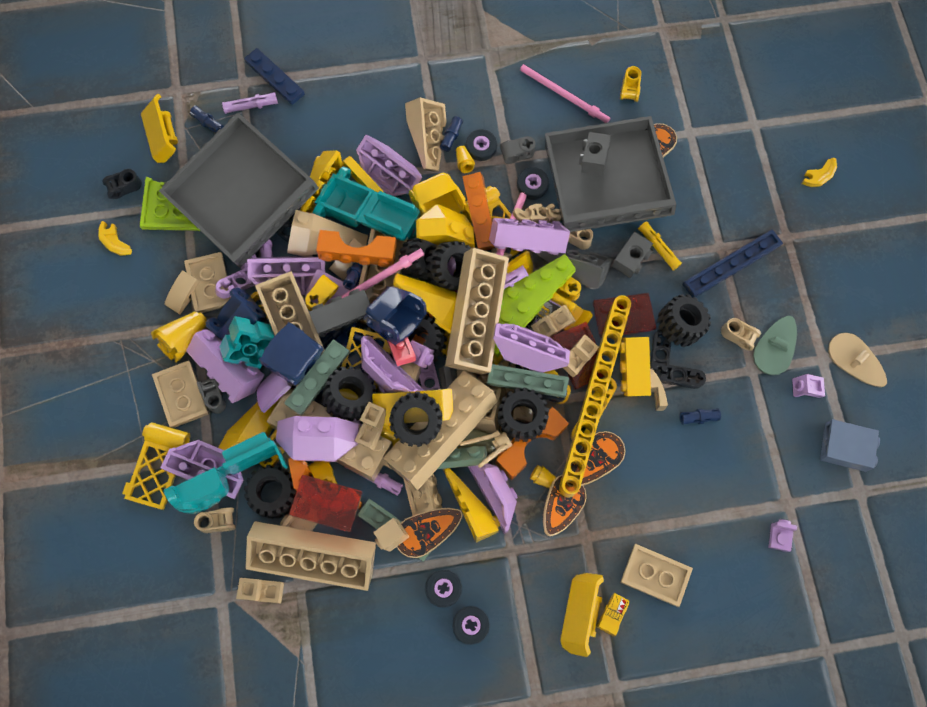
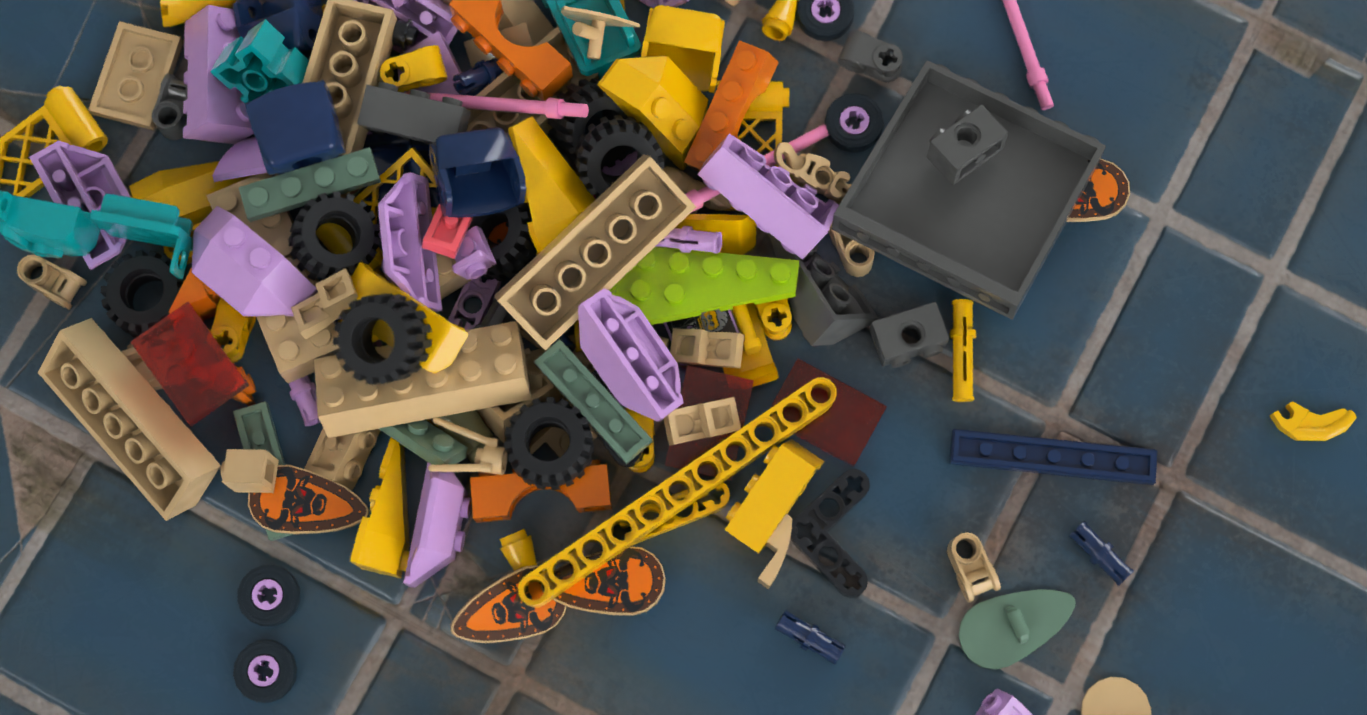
camera: 45 degrees right, 5 degrees up
tan slope [236,578,284,604] -> none
yellow piece [620,66,641,102] -> none
black tyre [657,294,711,347] -> none
none -> black plate [392,19,418,51]
none -> tan shield [561,6,640,60]
none -> dark blue pin [1069,521,1134,586]

